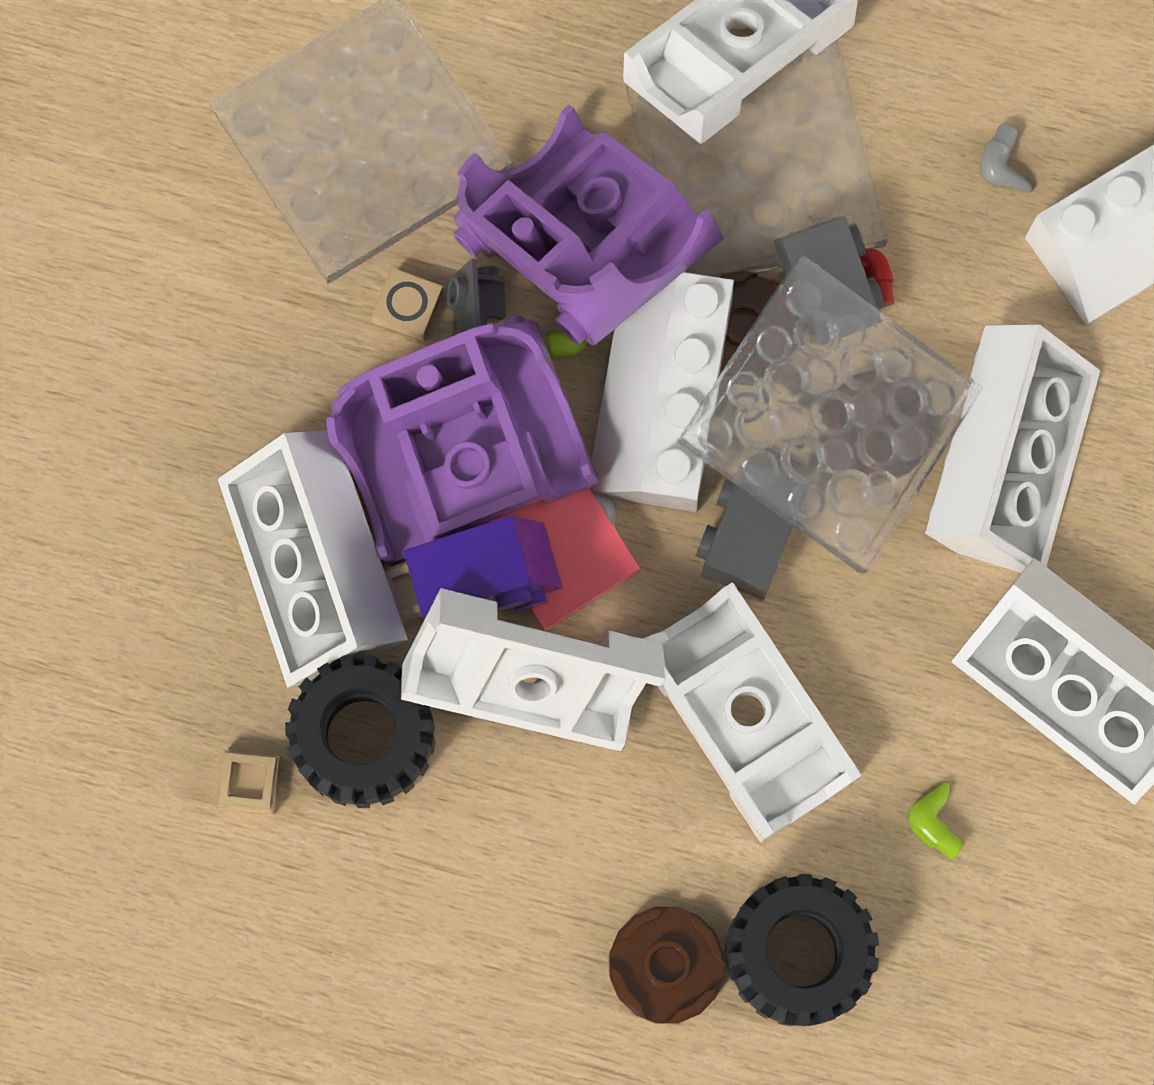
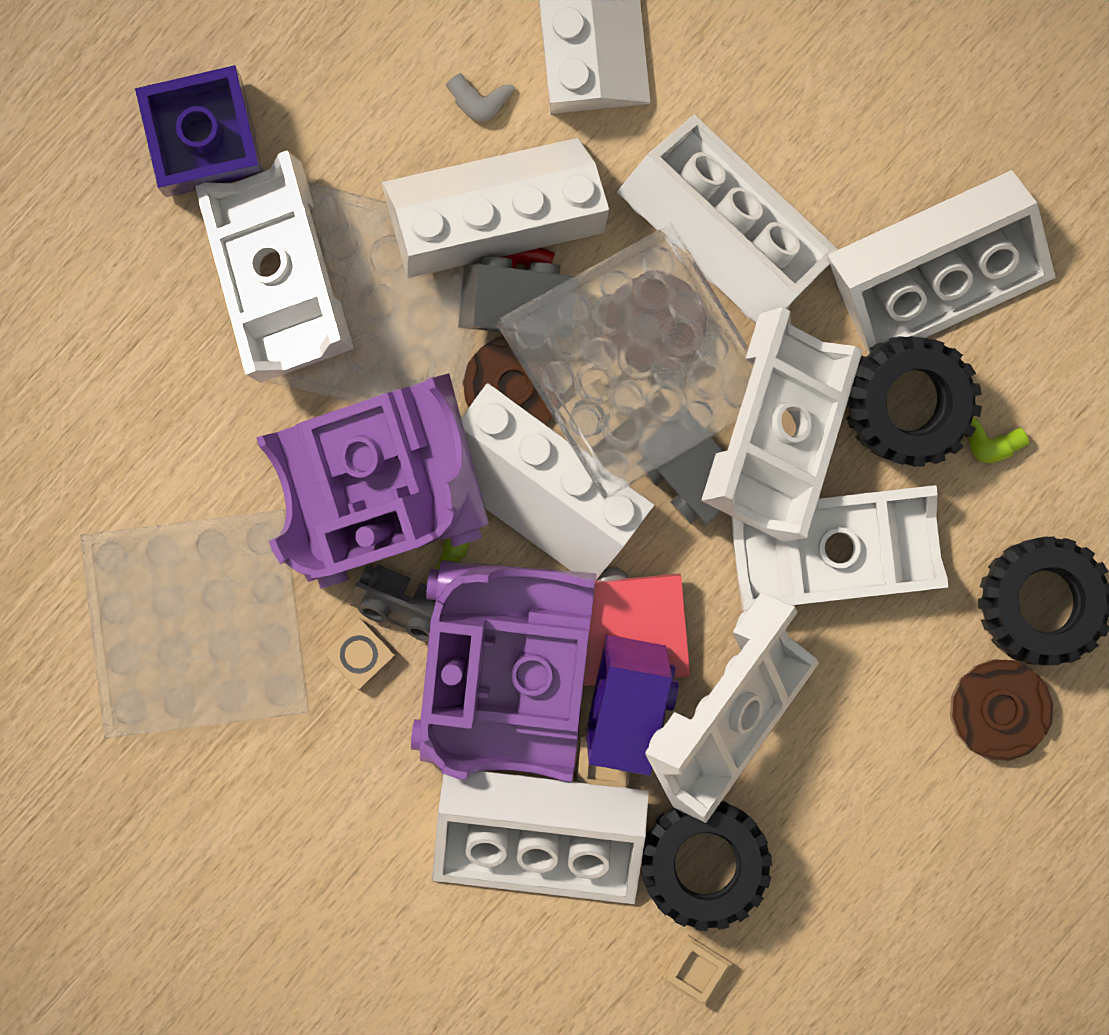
camera: 65 degrees left, 10 degrees up
none -> white slope [382,138,609,278]
none -> white piece [701,307,863,542]
none -> black tyre [846,336,982,467]

